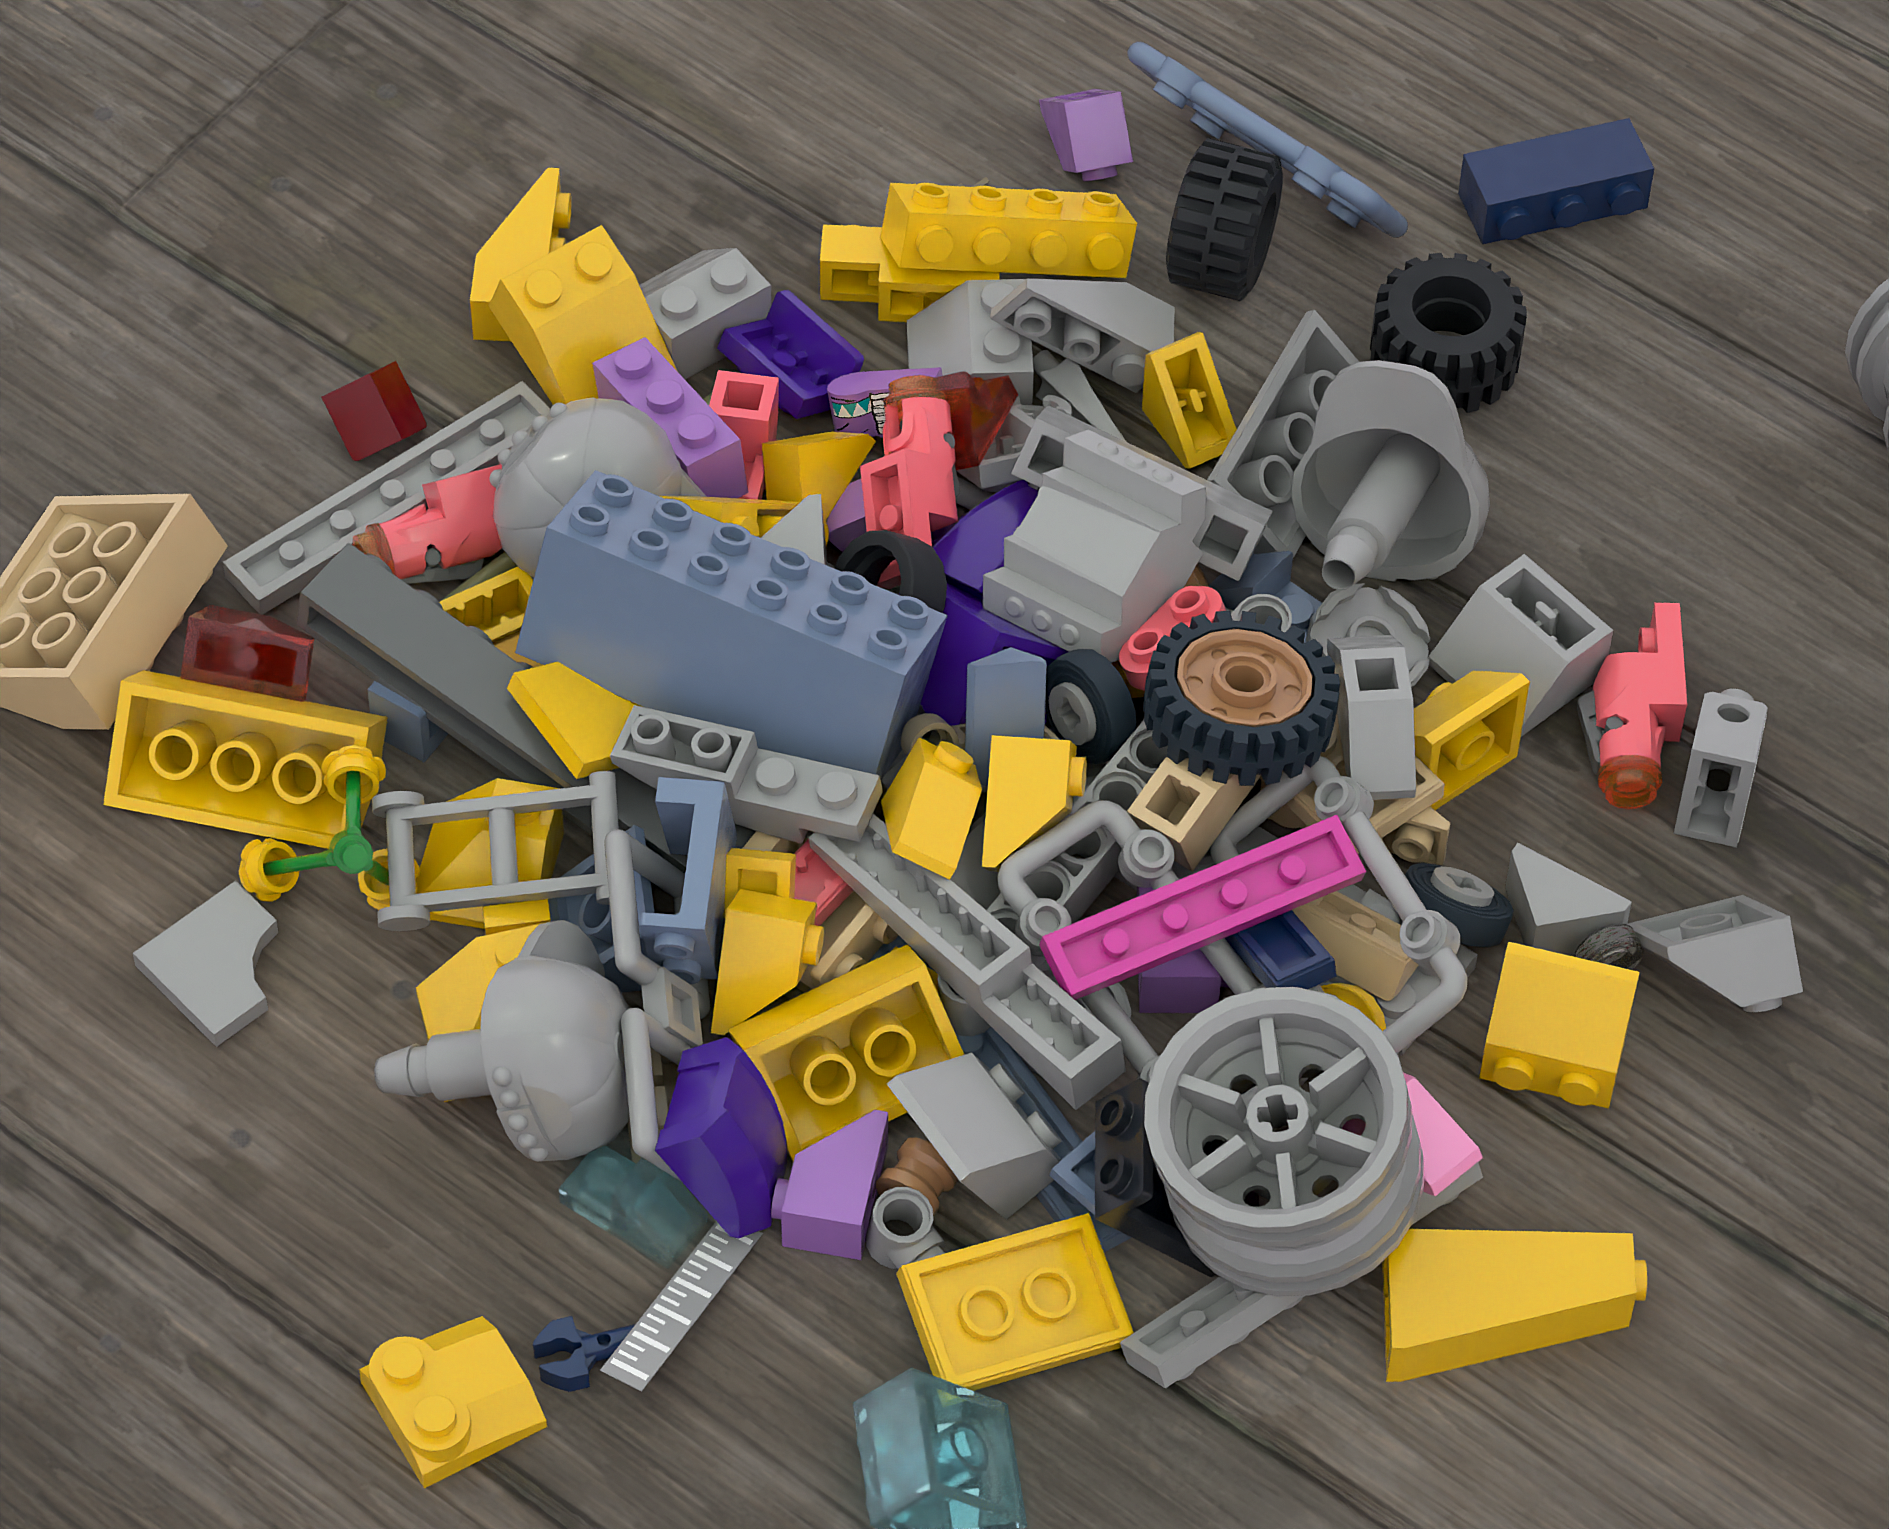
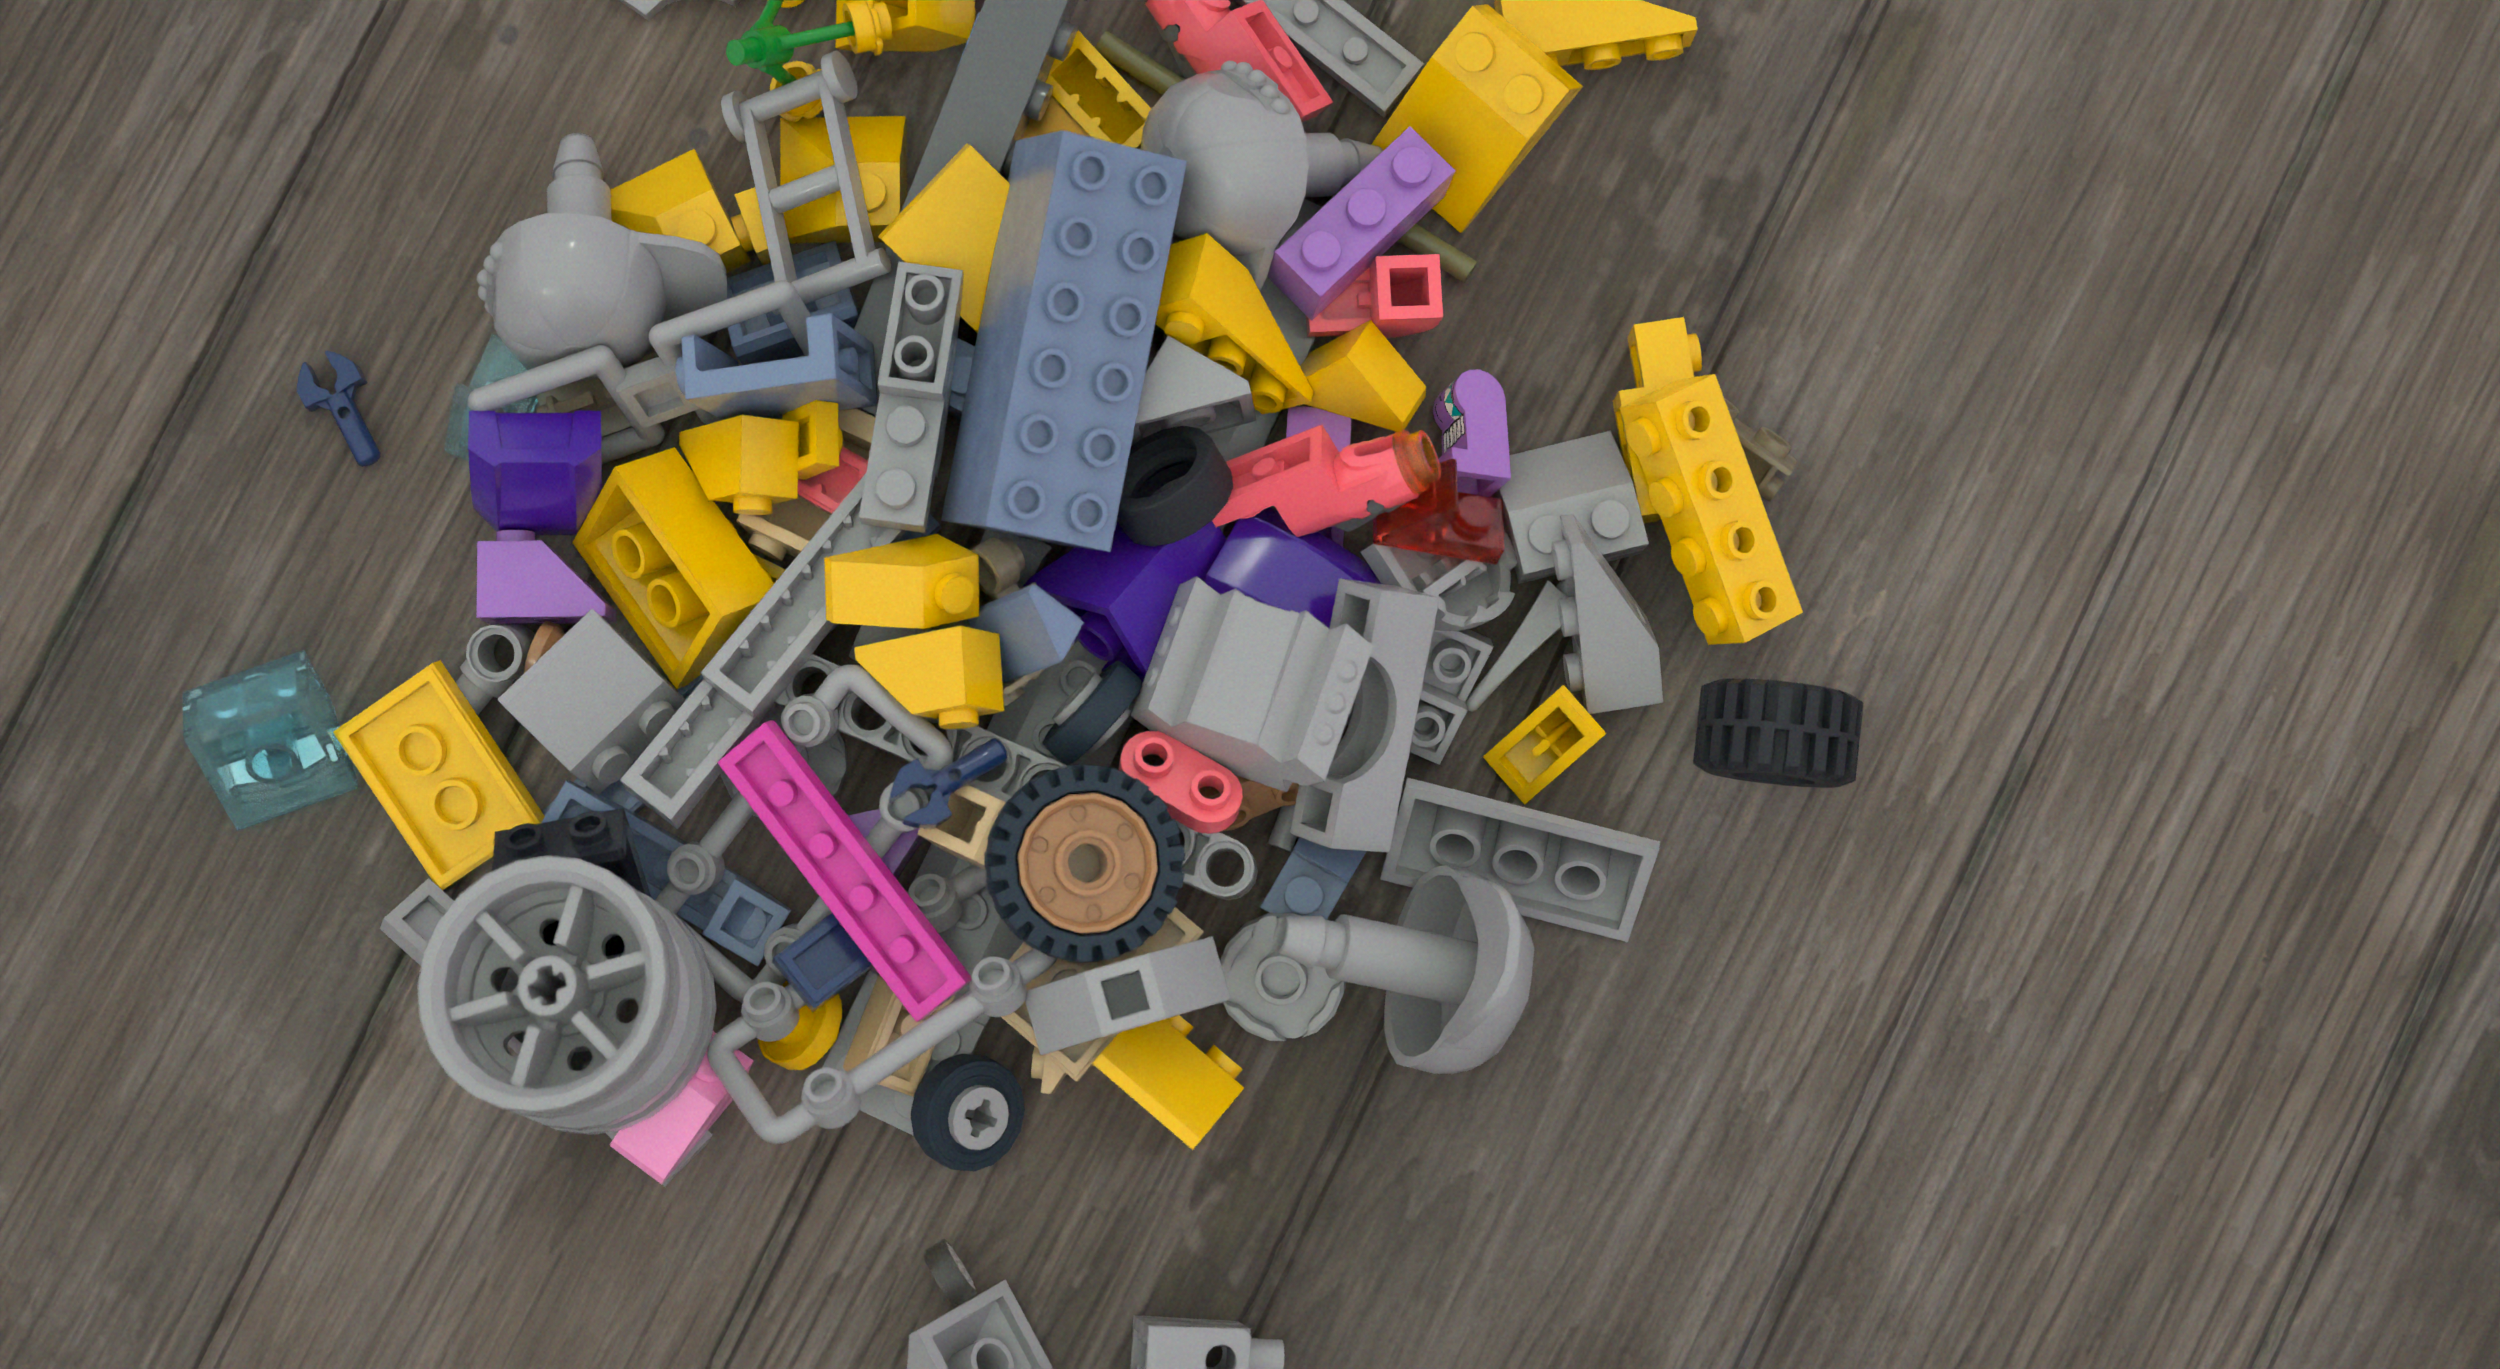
camera: 80 degrees right, 30 degrees up
yellow slope [359,1316,547,1488] -> none
light grey sticker [600,1221,763,1392] -> none
light grey slope [639,248,771,379] -> none
dark purple bracket [717,290,864,419] -> none
medium lavender slope [1039,89,1133,181] -> none
sand blue bar [1127,42,1408,238] -> none
black tyre [1370,252,1527,413] -> none
yellow slope [1382,1229,1647,1382] -> none
light grey slope [1428,554,1613,738] -> none
dark blue brick [1458,118,1654,245] -> none
yellow slope [1479,942,1640,1109] -> none
light grey slope [1505,843,1632,956] -> none
coral plate [1577,603,1687,809] -> none
none -> dark blue bar [889,739,1007,829]

